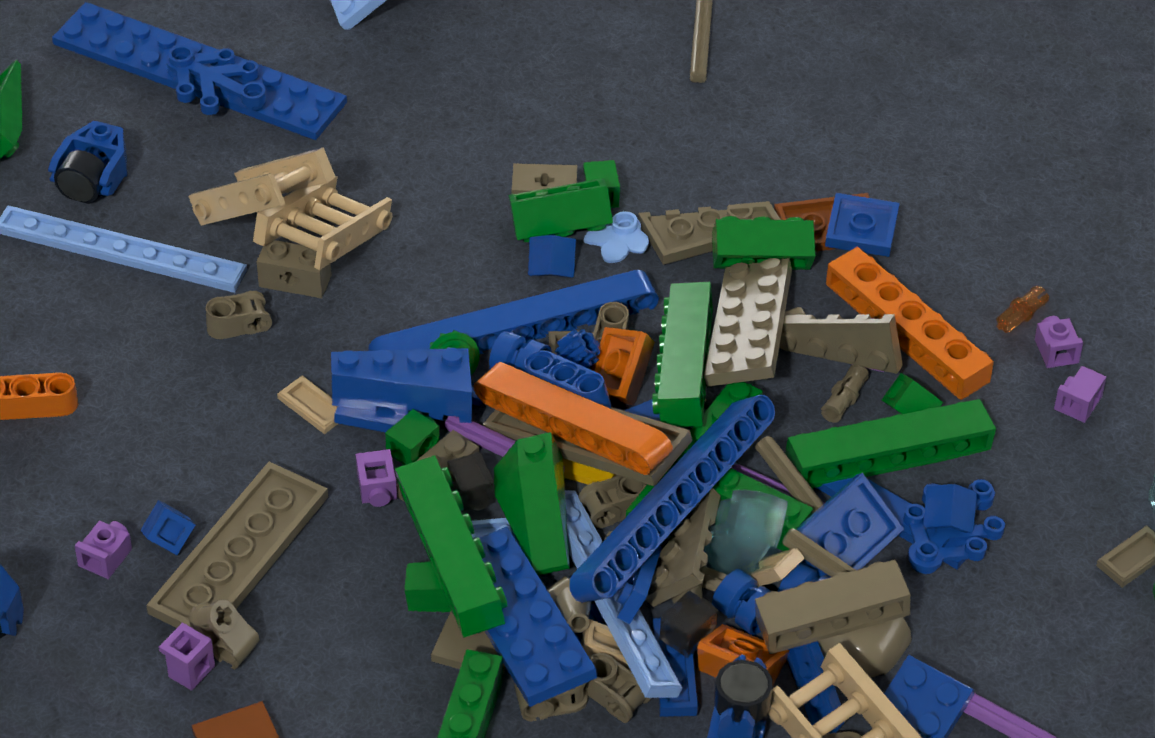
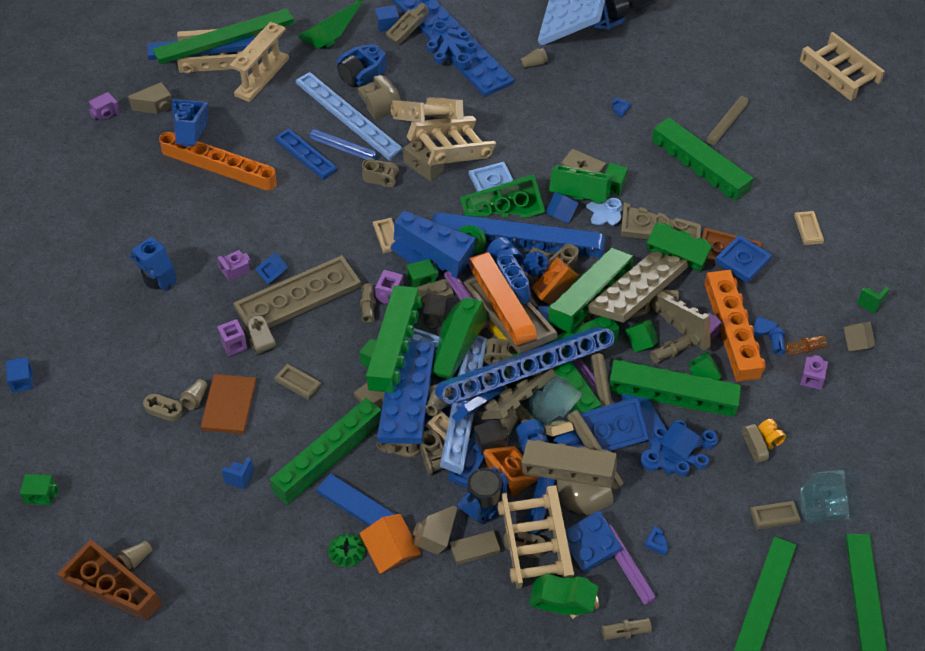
camera: 30 degrees right, 5 degrees up
medium lavender brick [1054,366,1106,423] -> none
none -> blue tile [275,129,338,180]
none -> dark tan tile [275,364,322,400]
none -> blue axle [310,129,377,159]
none -> dark tan brick [358,75,401,120]
none -> dark tan pin [360,283,376,322]
none -> blue panel [375,5,399,32]
none -> dark tan hinge [386,2,429,46]
none -> green wedge [460,174,545,218]
none -> light blue tile [469,162,513,191]
none -> dark tan cone [520,48,548,69]
none -> blue tile [612,97,631,118]
none -> green panel [626,319,659,352]
none -> blue tile [644,526,668,556]
none -> green brick [652,118,754,201]
none -> dark tan beam [742,424,769,463]
none -> blue tile [753,316,777,336]
none -> light orange wheel [758,419,786,449]
none -> blue pin [768,327,786,354]
none -> tan tile [794,211,824,245]
none -> dark tan panel [844,321,875,351]
none -> green panel [857,287,890,314]

